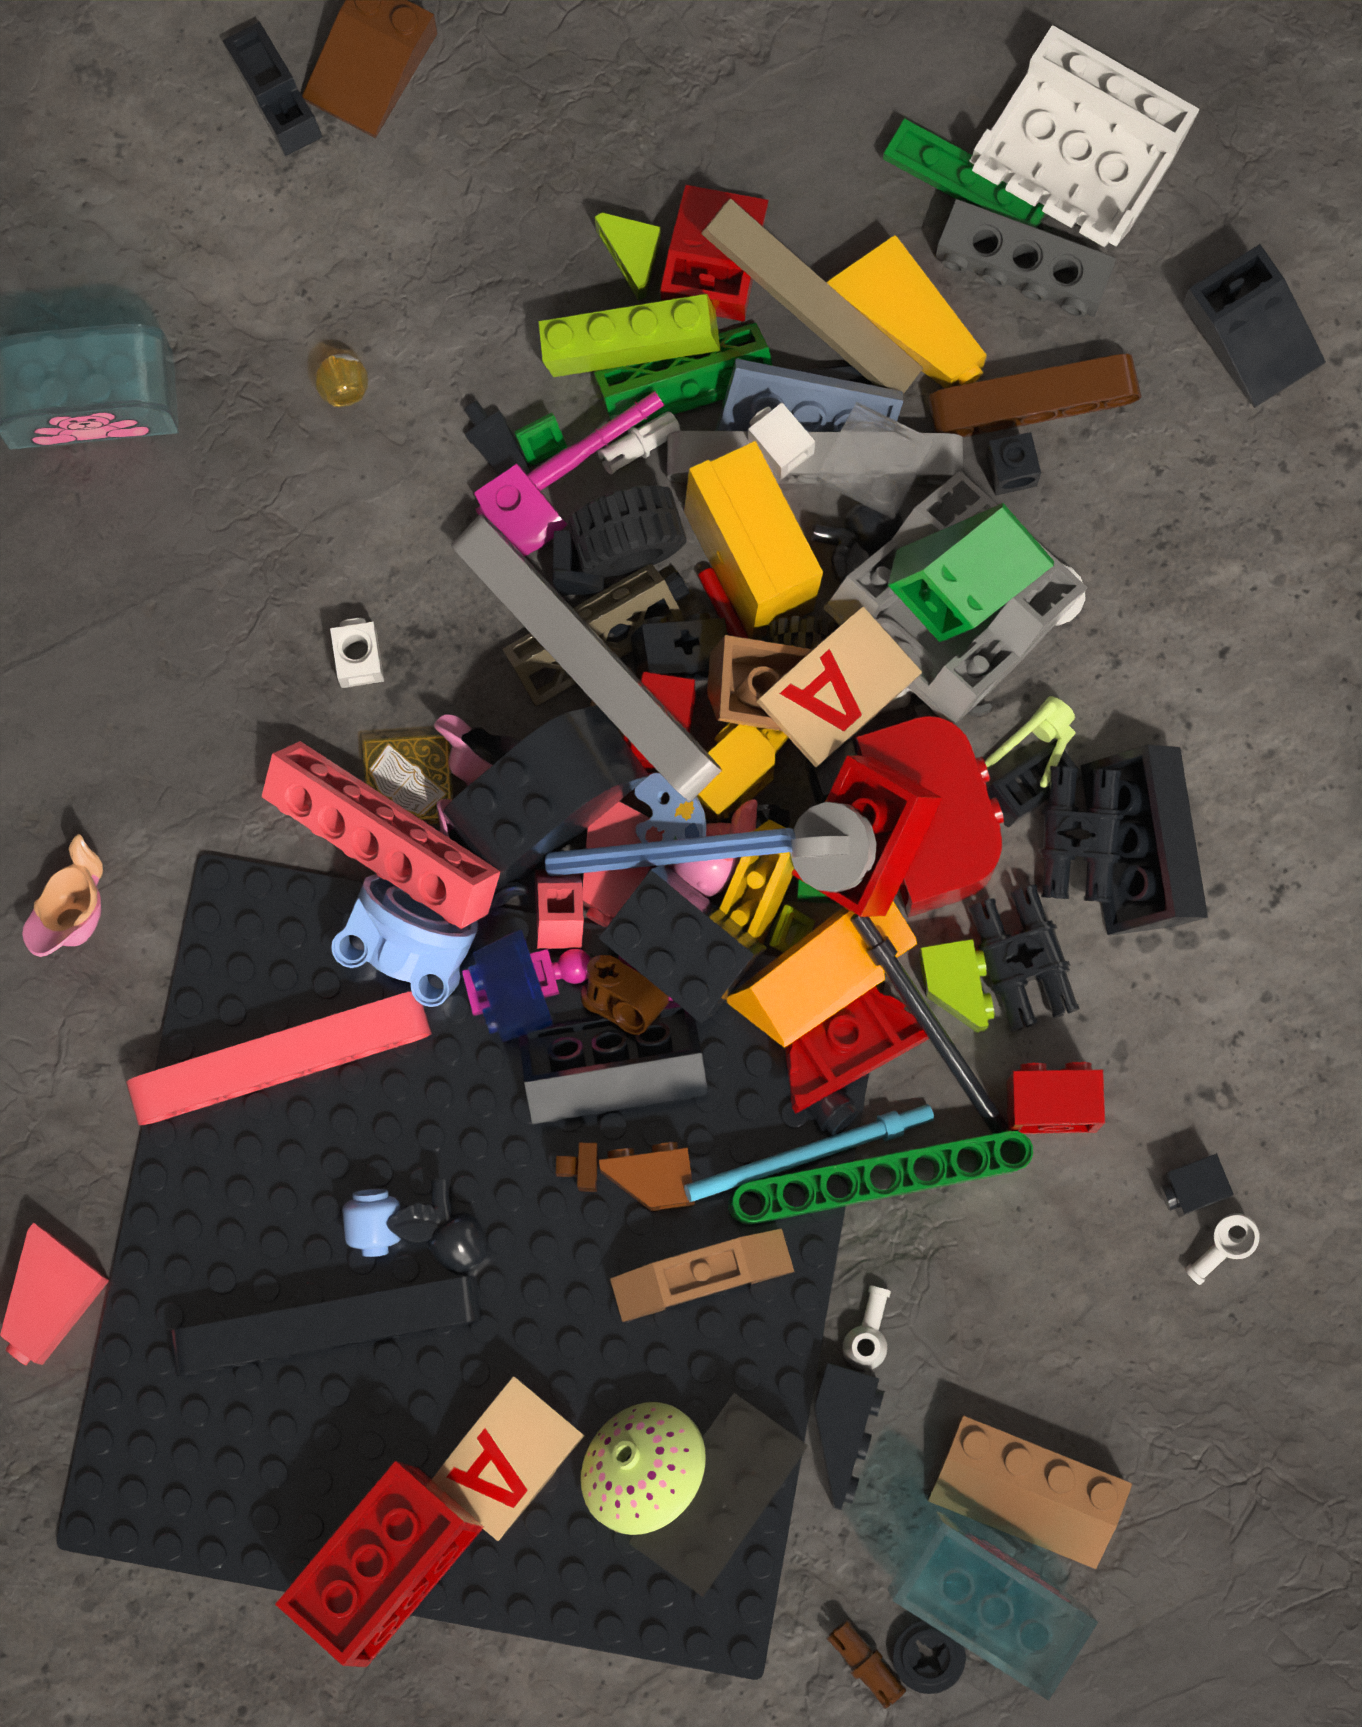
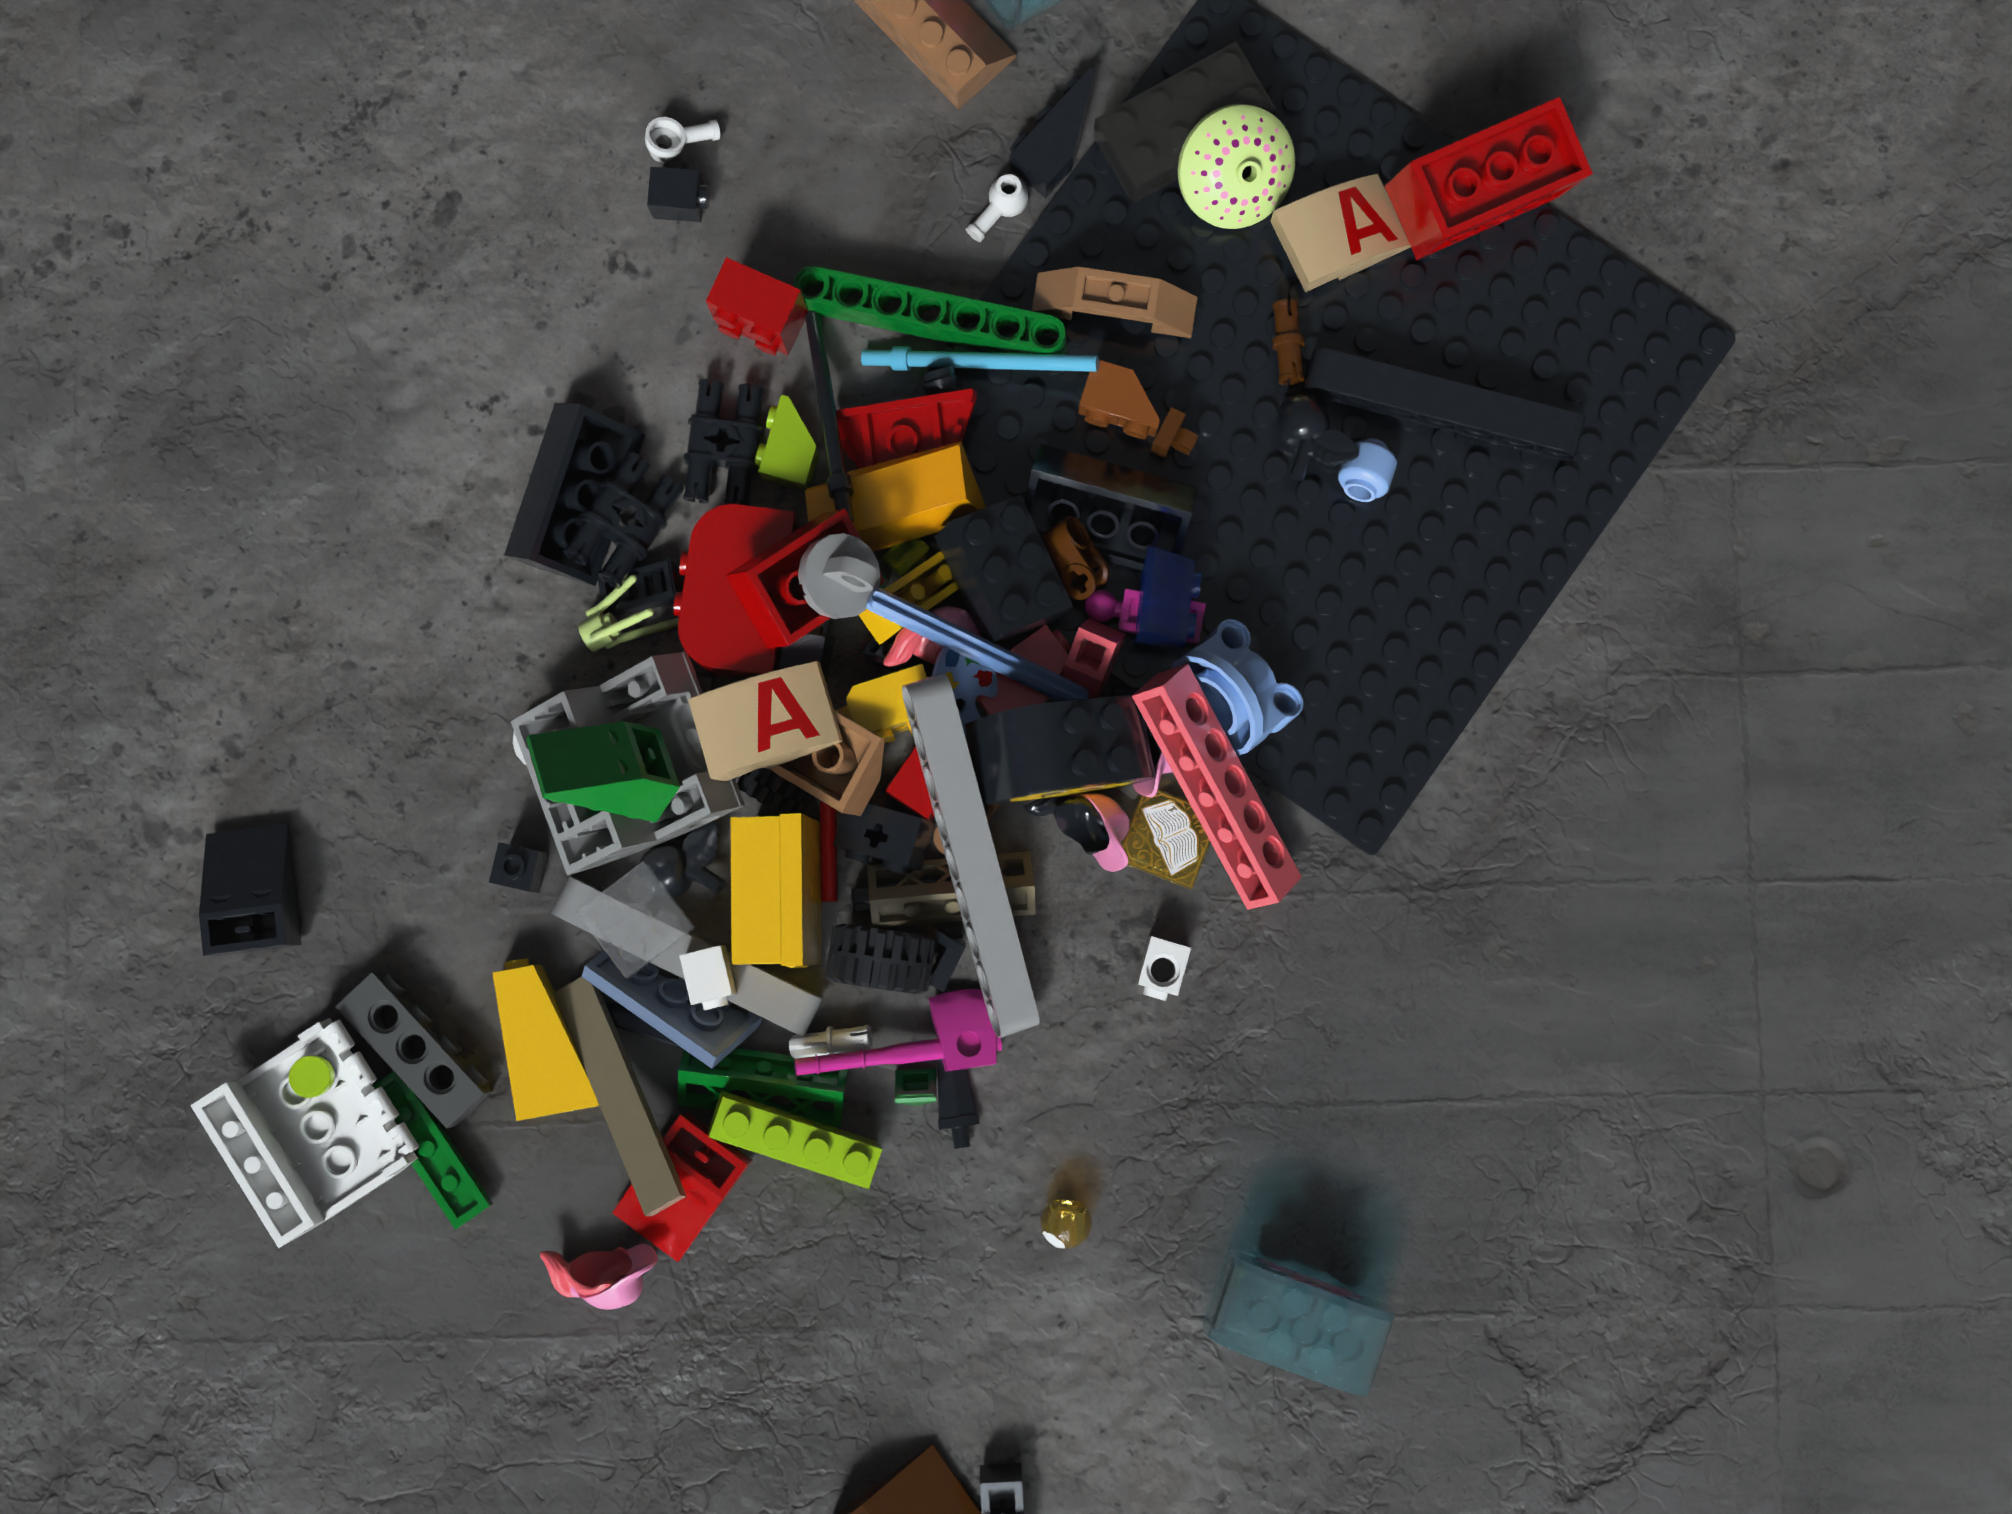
camera: 155 degrees left, 5 degrees up
coral slope [0,1223,109,1366] -> none
light nougat hair [22,834,103,957] -> none
coral beam [126,991,431,1125] -> none
lime slope [595,213,661,301] -> none
reddish brown beam [928,354,1142,438] -> none
none -> lime tile [289,1055,335,1098]
none -> coral hair [540,1244,658,1310]
none -> reddish brown pin [1272,299,1305,385]

